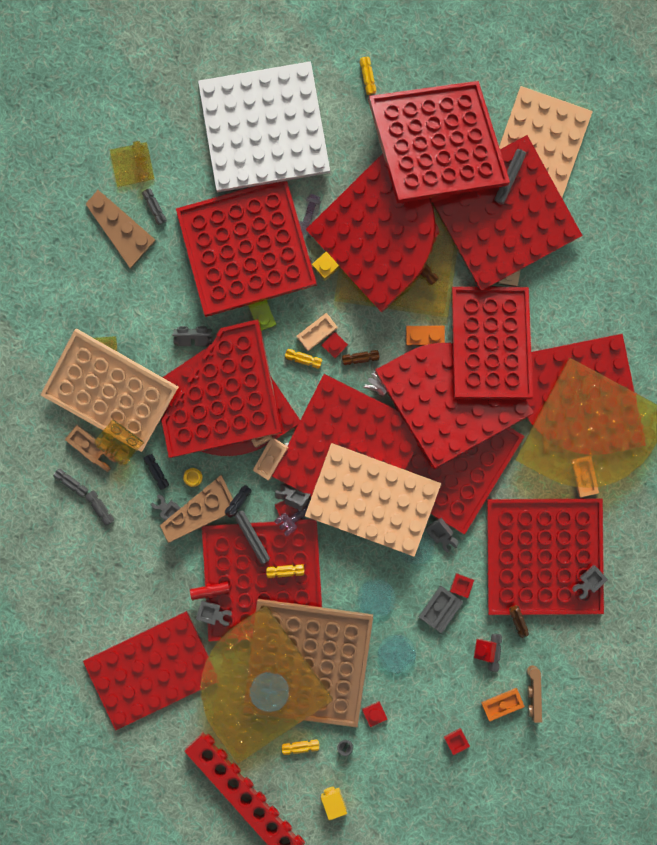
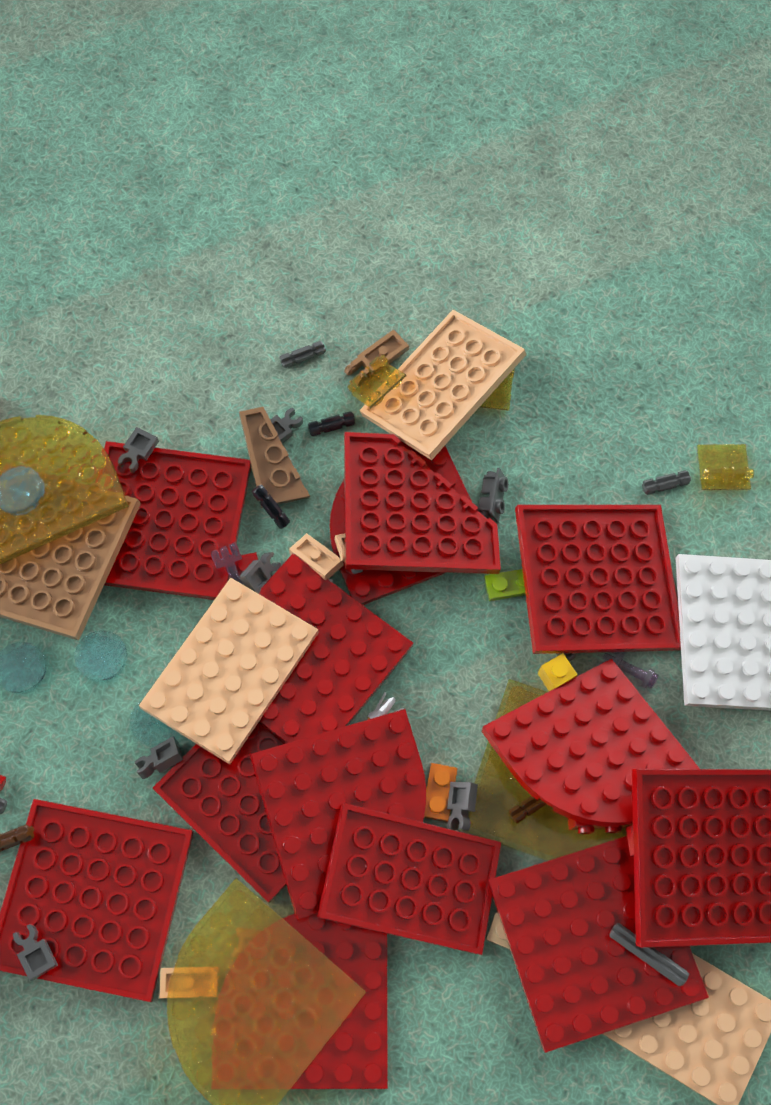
camera: 100 degrees right, 20 degrees down
dark grey axle [53,469,88,497] -> none
red plate [83,611,220,731] -> none
medium nougat wing [86,190,156,269] -> none
yellow plate [183,468,203,487] -> none
red pin [190,581,230,601] -> none
dark grey axle [234,511,270,564] -> none
yellow axle [266,565,304,578] -> none
yellow axle [285,349,322,369] -> none
light nougat plate [296,313,338,351] -> none
red plate [321,332,348,358] -> none
reddish brown axle [342,350,380,366] -> none
dark grey plate [418,585,463,633] -> none
red plate [449,573,474,598] -> none
none -> dark grey plate [447,782,478,831]

